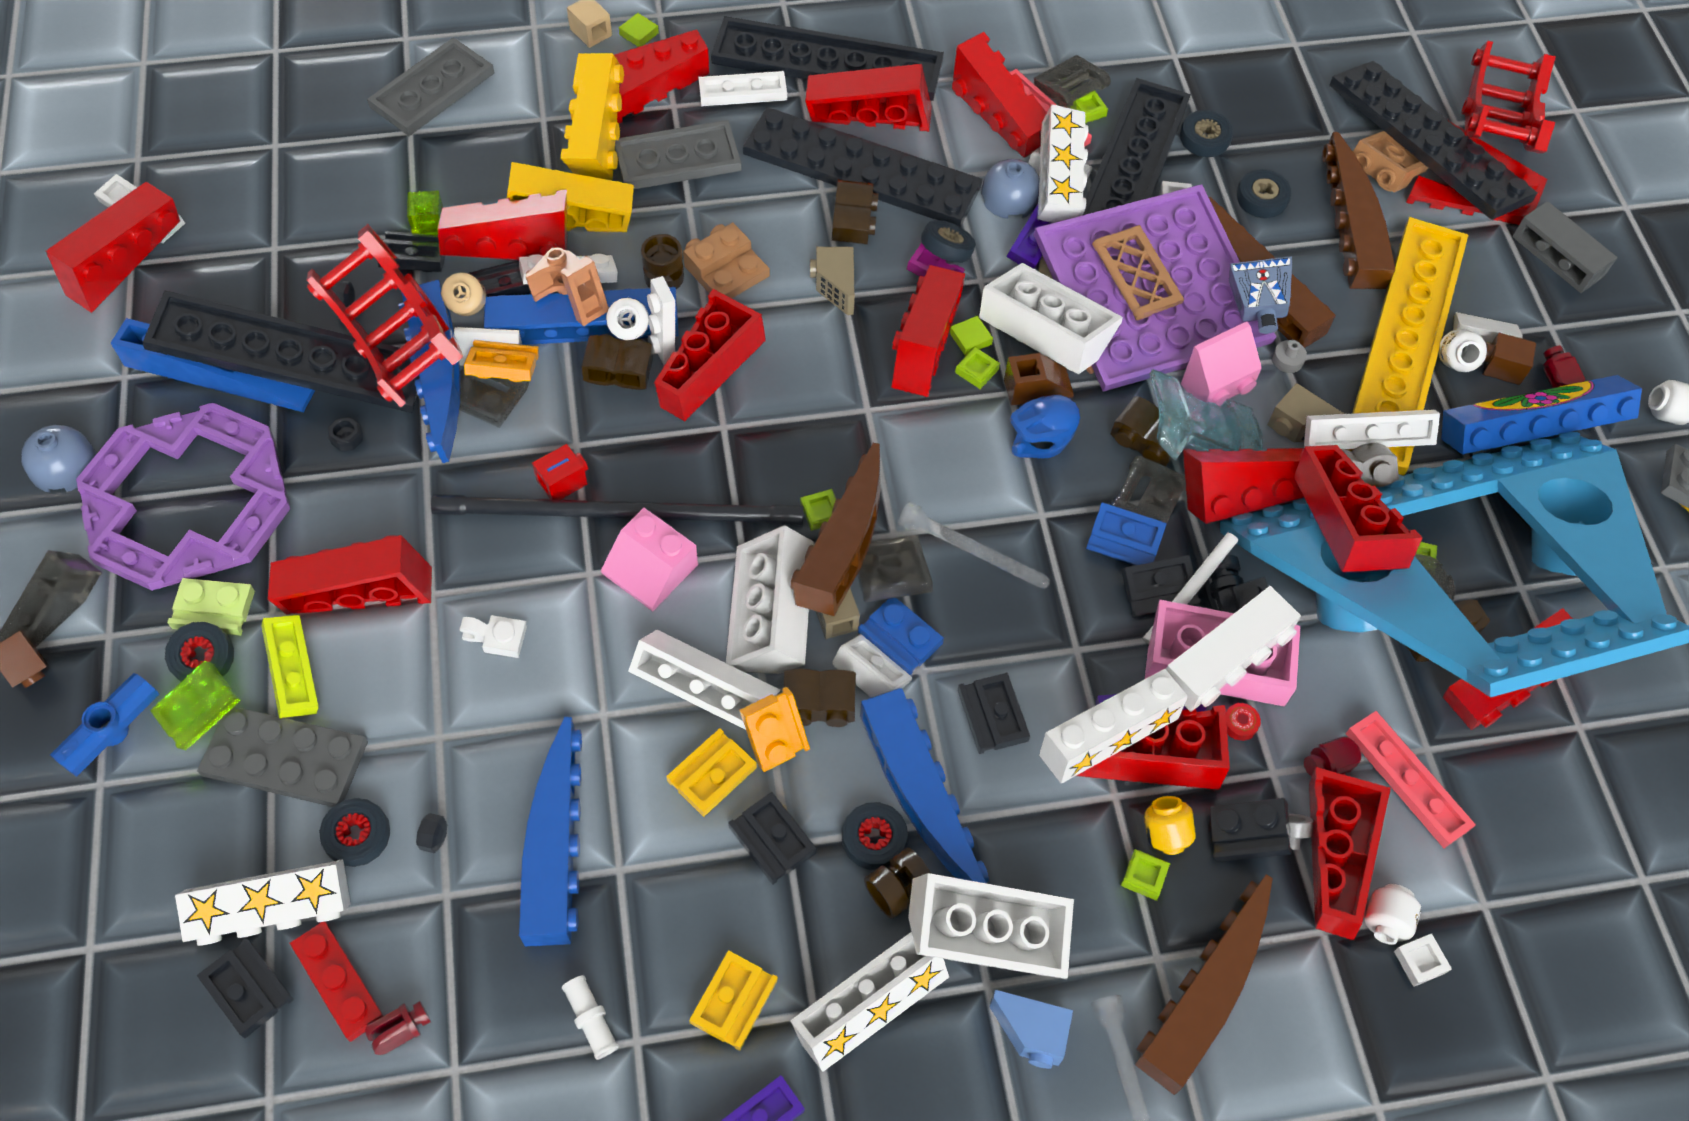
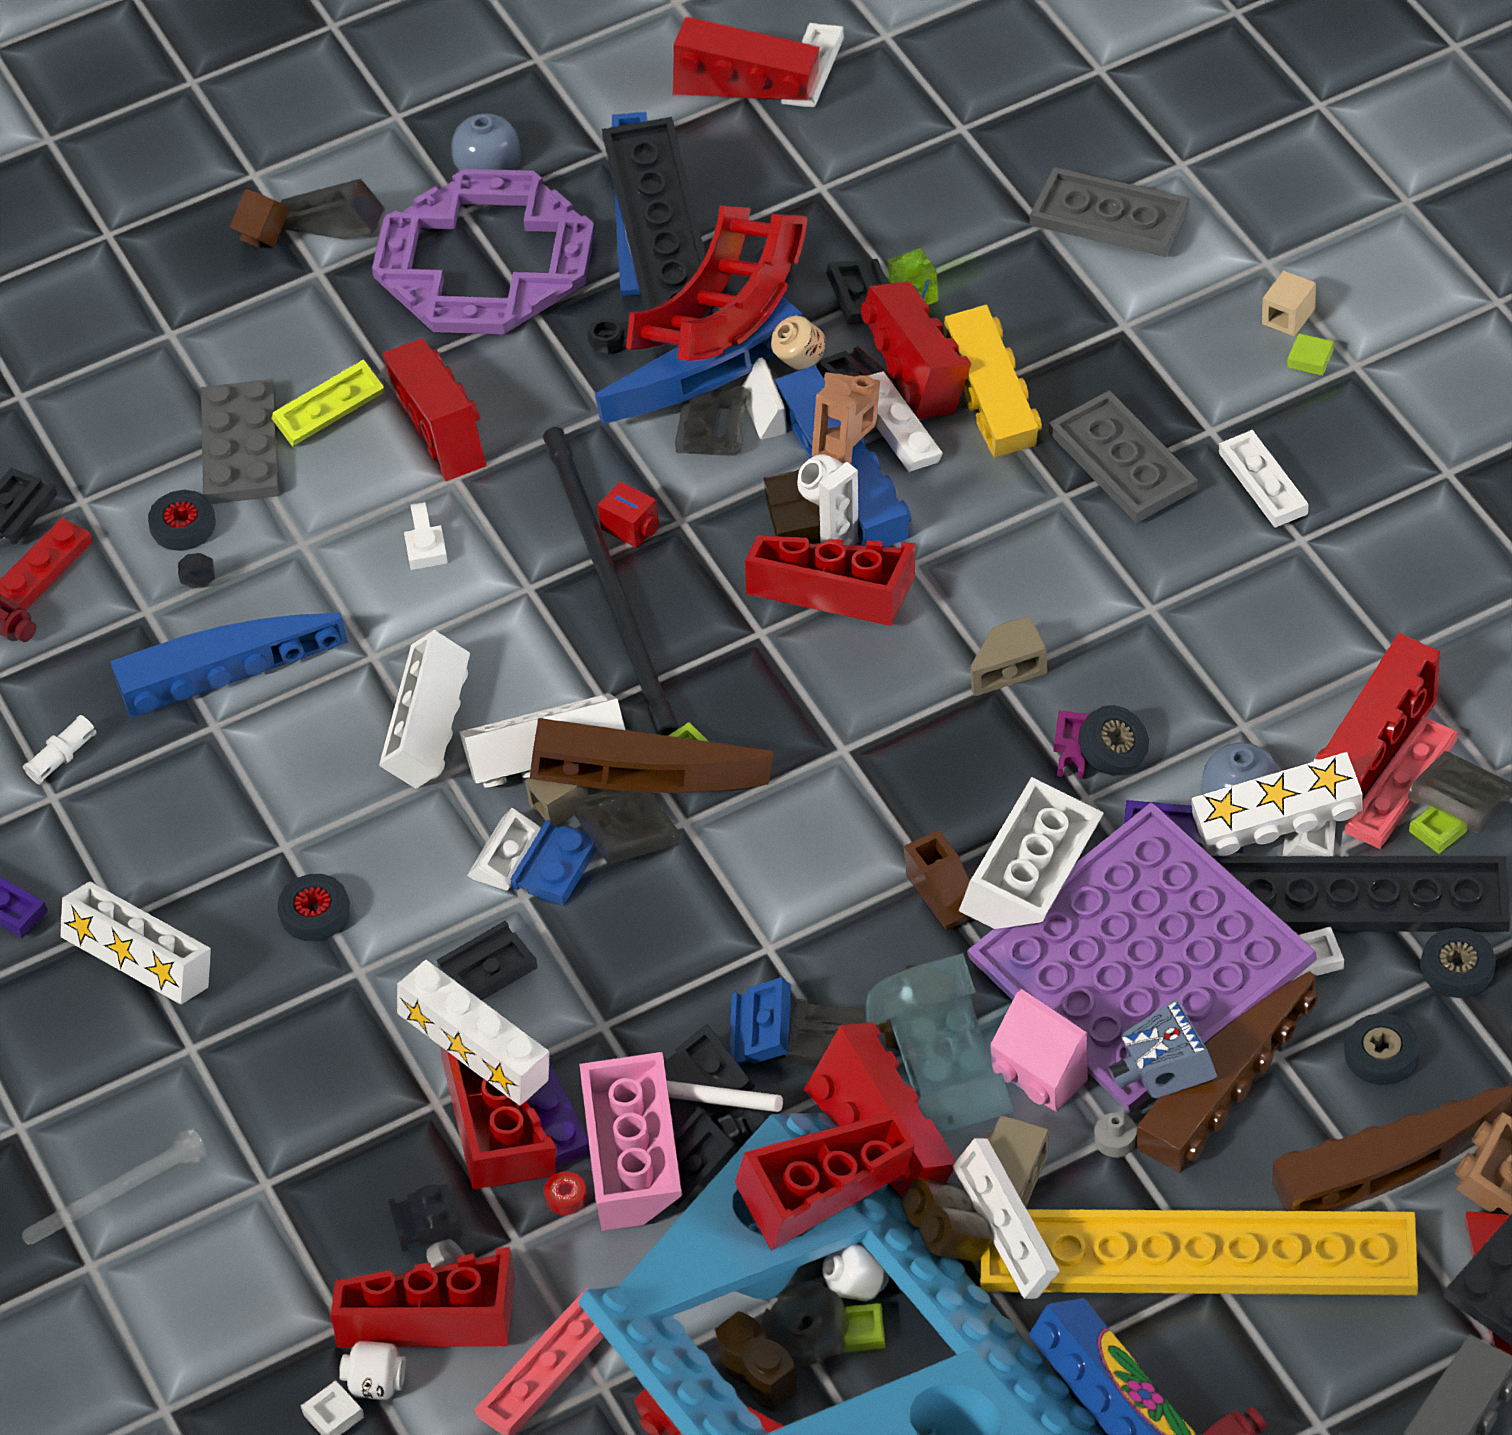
camera: 80 degrees right, 10 degrees down
blue piece [50,673,159,777] -> none
clear neon green plate [150,661,241,751] -> none
black bush [165,622,234,686] -> none
yellowish green plate [167,578,255,636] -> none
white brick [175,859,351,946] -> none
light orange plate [464,340,539,382] -> none
yellow wedge [561,53,624,180] -> none
bright pink slope [601,508,698,612] -> none
red wedge [614,29,710,123] -> none
dark brown wheel [641,234,684,289] -> none
yellow plate [666,728,757,817] -> none
medium nougat plate [683,222,770,298] -> none
yellow plate [689,950,778,1051] -> none
black plate [711,16,944,101] -> none
black plate [728,792,817,885] -> none
light orange plate [739,687,810,772] -> none
black plate [743,107,982,227] -> none
dark brown brick [784,669,856,727] -> none
red wedge [805,64,932,132] -> none
dark brown brick [832,180,879,244] -> none
blue slope [860,688,989,883] -> none
dark brown wheel [864,847,931,919] -> none
red wedge [891,265,966,397] -> none
clear piece [898,501,1050,588] -> none
white slope [908,873,1074,979] -> none
lime tile [950,316,993,356] -> none
lime tile [955,347,1000,389] -> none
medium blue slope [990,990,1073,1069] -> none
blue helmet [1010,395,1080,458] -> none
medium nougat window [1092,225,1184,320] -> none
lime tile [1121,849,1170,900] -> none
reddish brown slope [1135,874,1273,1095] -> none
yellow head [1144,796,1196,855] -> none
white brick [1166,586,1301,712] -> none
dark red arm [1304,737,1361,777] -> none
white head [1438,329,1487,372] -> none
white slope [1453,312,1522,344] -> none
reddish brown brick [1483,332,1536,385] -> none

